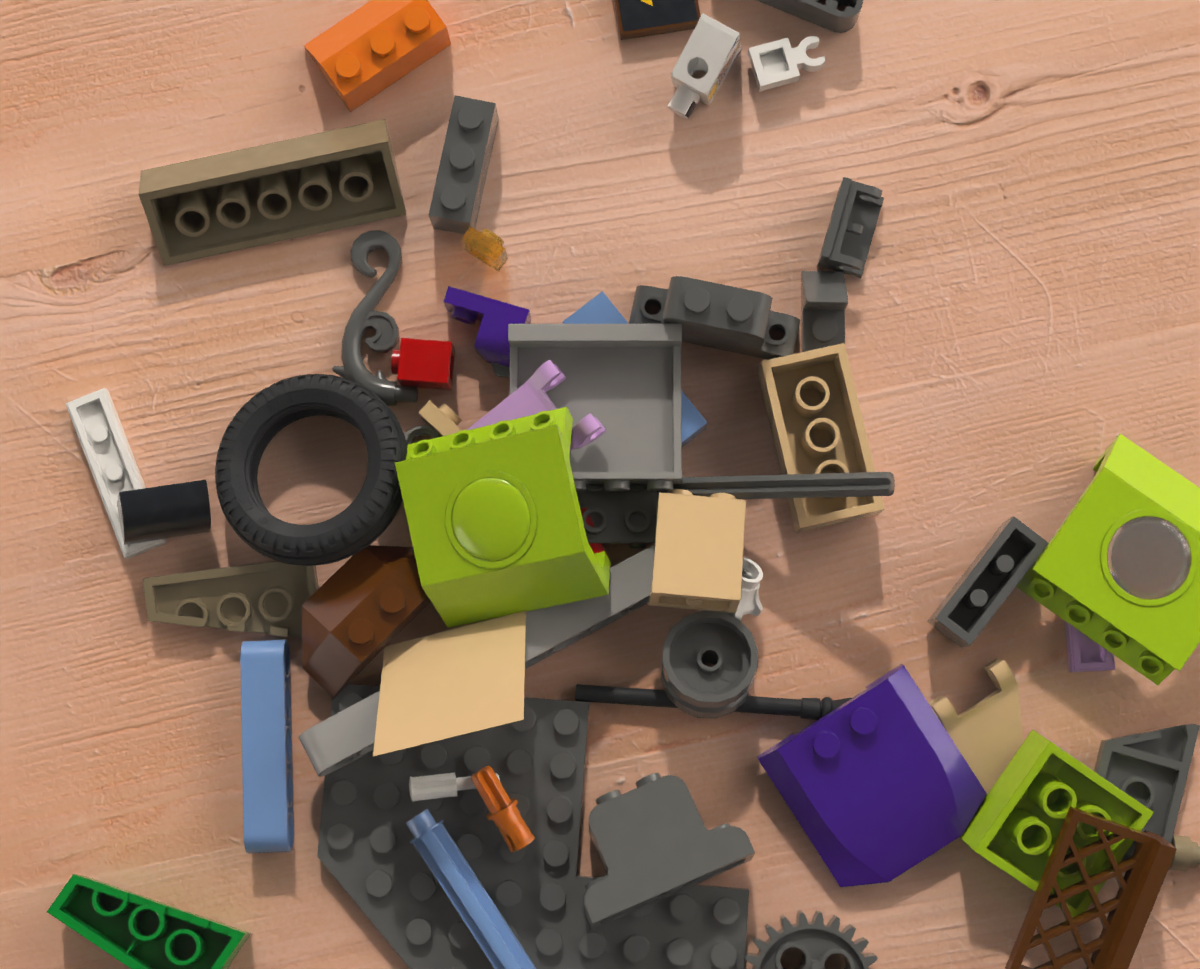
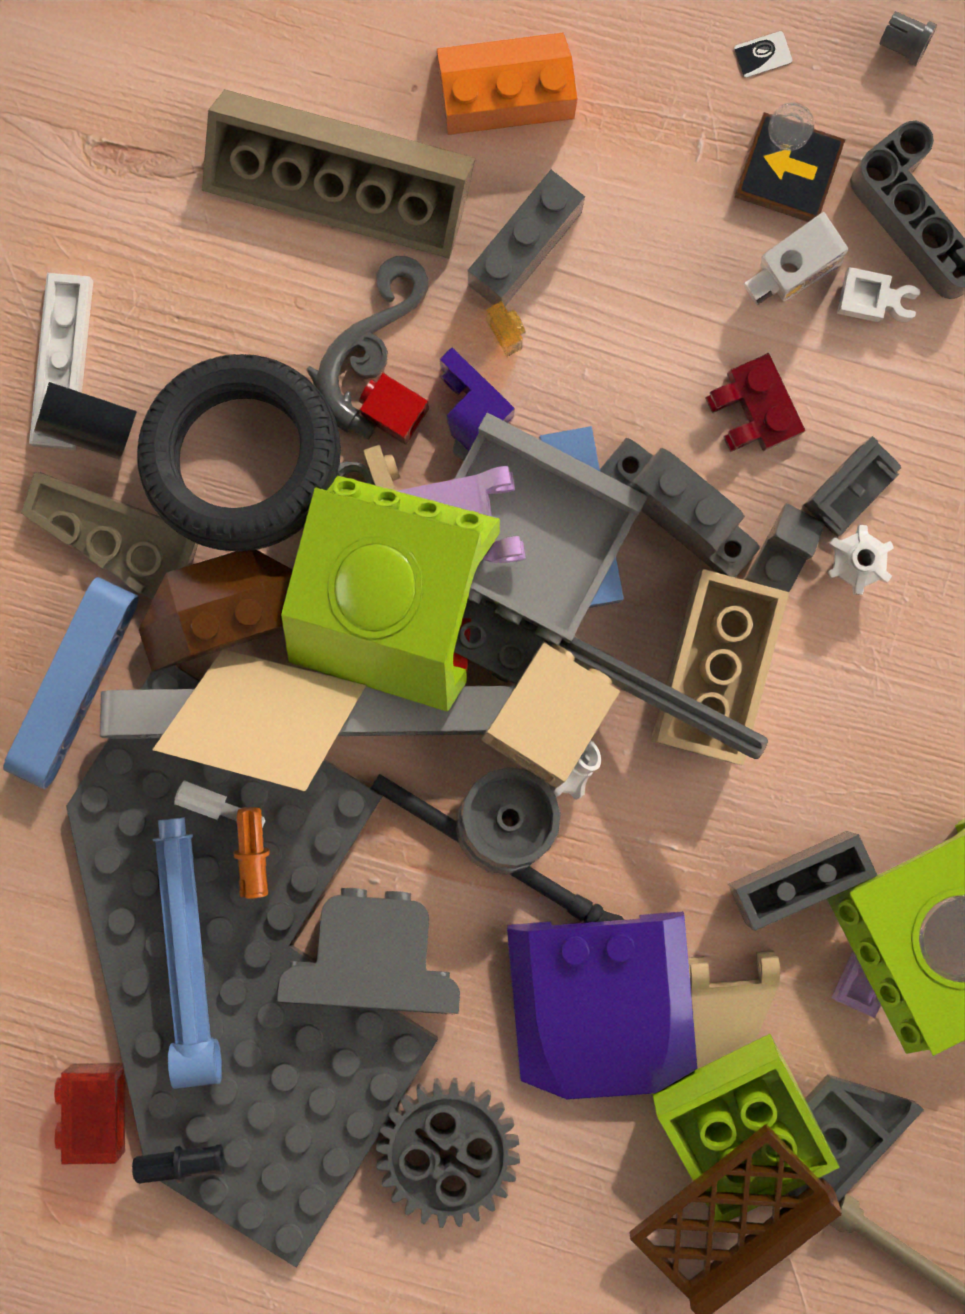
camera: 20 degrees right, 5 degrees up
none -> dark red plate [705,353,806,452]
none -> white rock [827,525,894,595]

